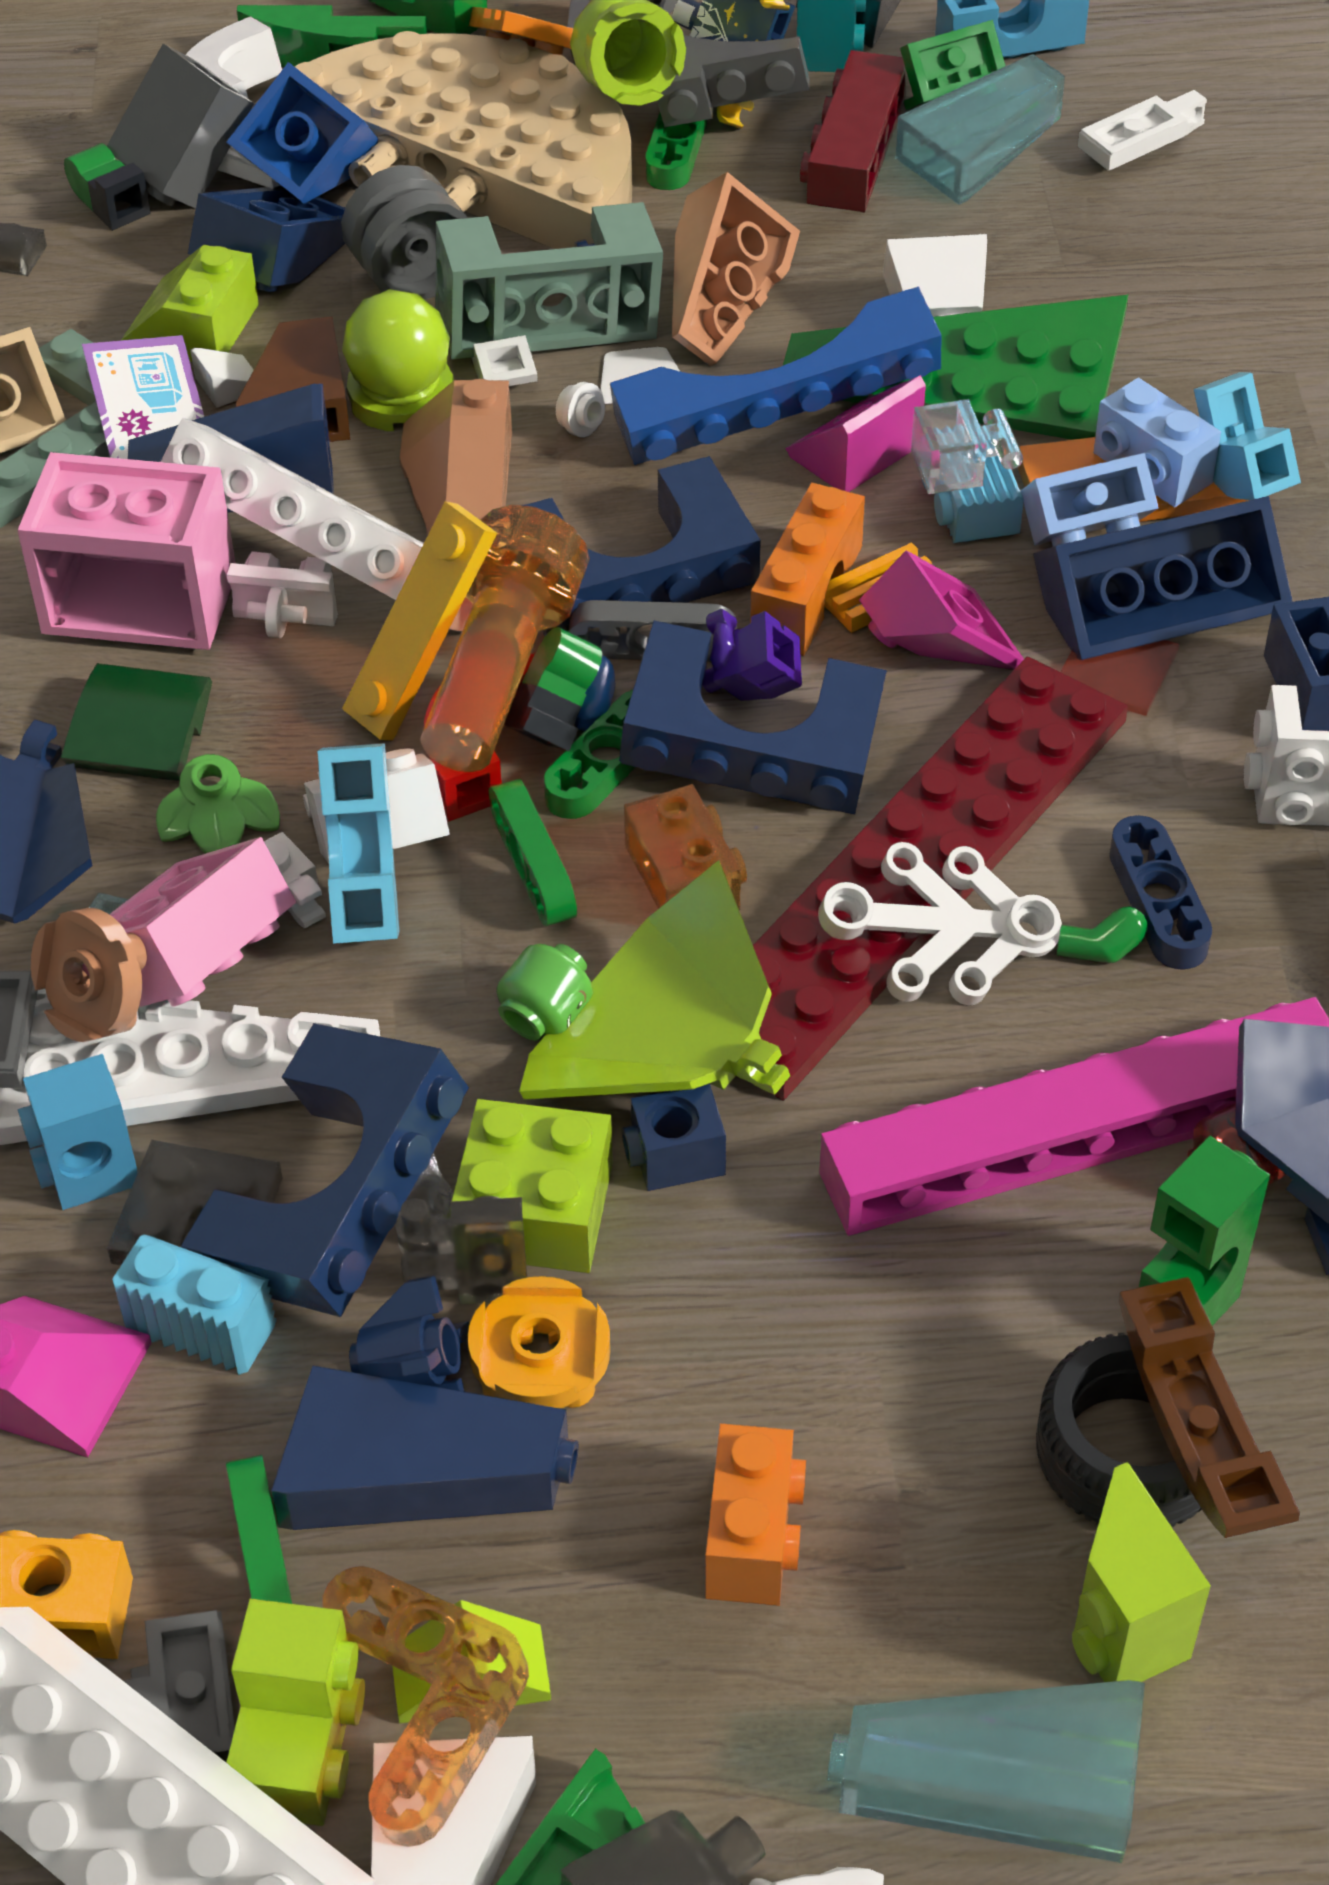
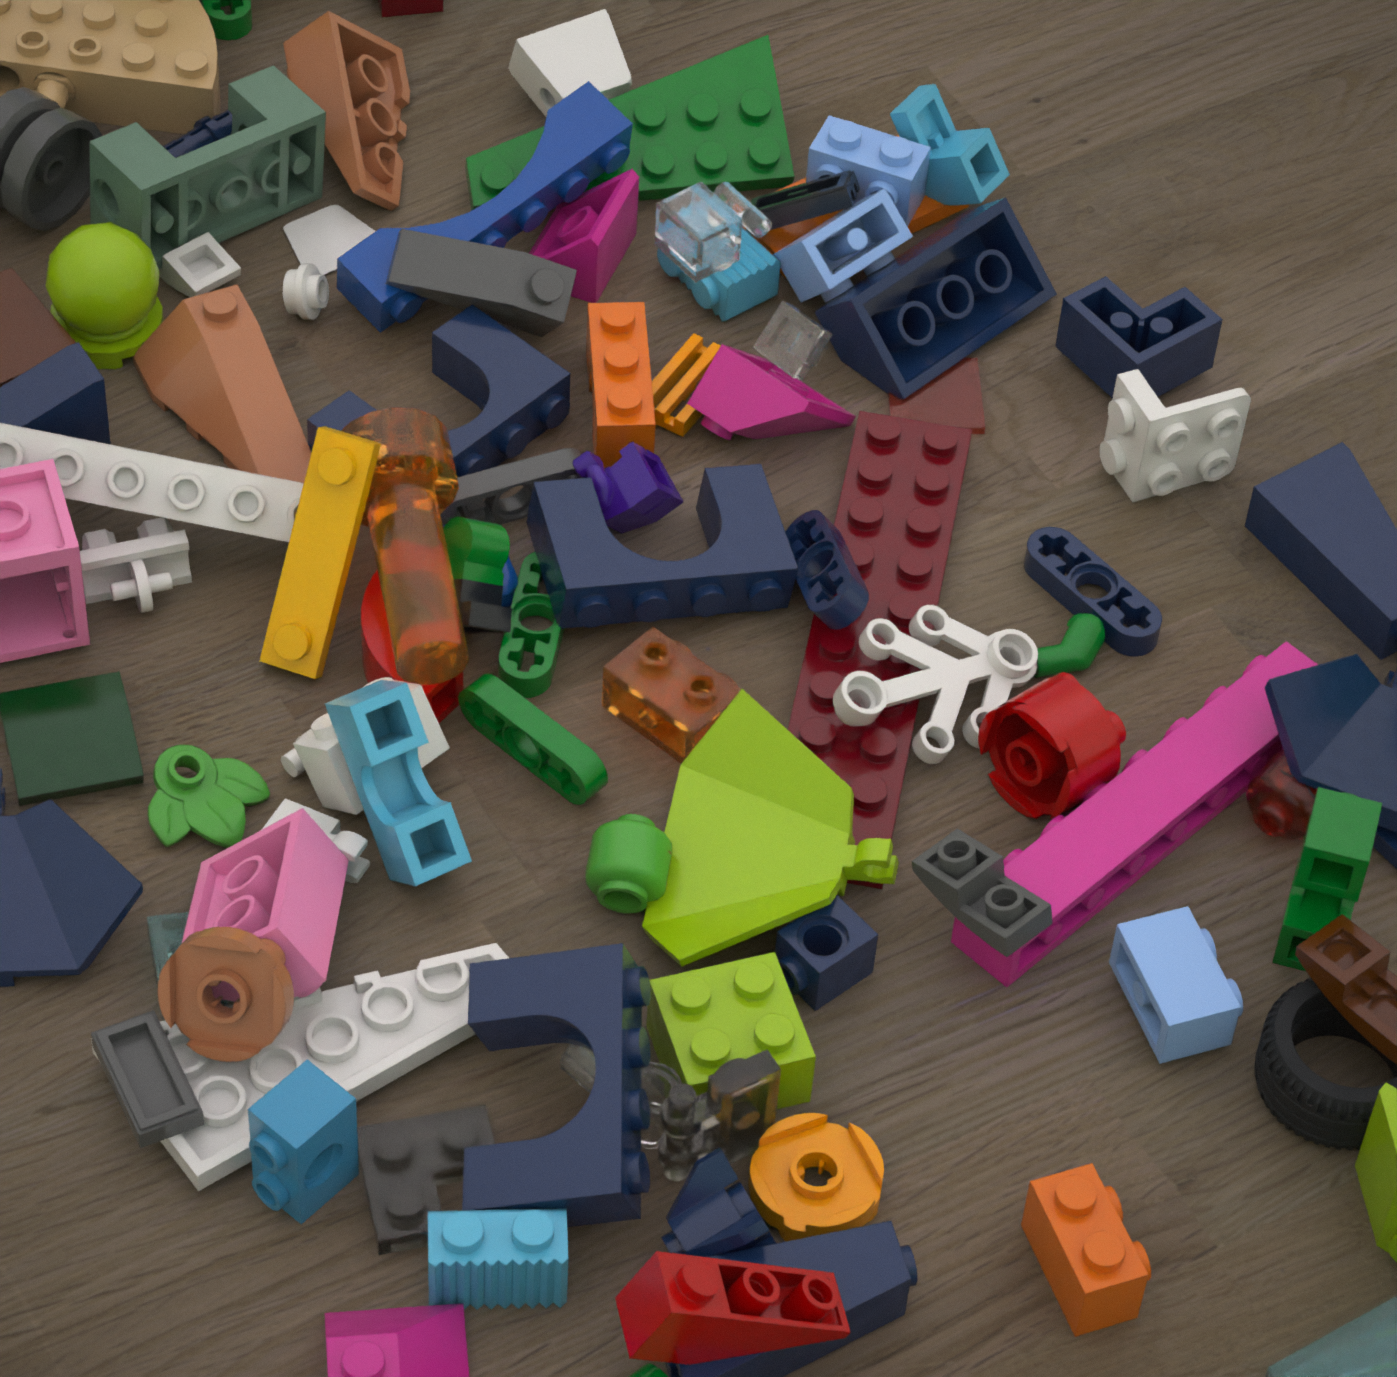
camera: 30 degrees left, 0 degrees up
none -> dark grey slope [385,229,577,337]
none -> red slope [615,1251,851,1365]
none -> black tile [742,170,860,235]
none -> clear tile [752,301,833,381]
none -> dark blue beam [785,510,869,630]
none -> dark grey slope [912,828,1053,957]
none -> red brick [978,672,1126,819]
none -> light blue brick [1109,906,1243,1064]

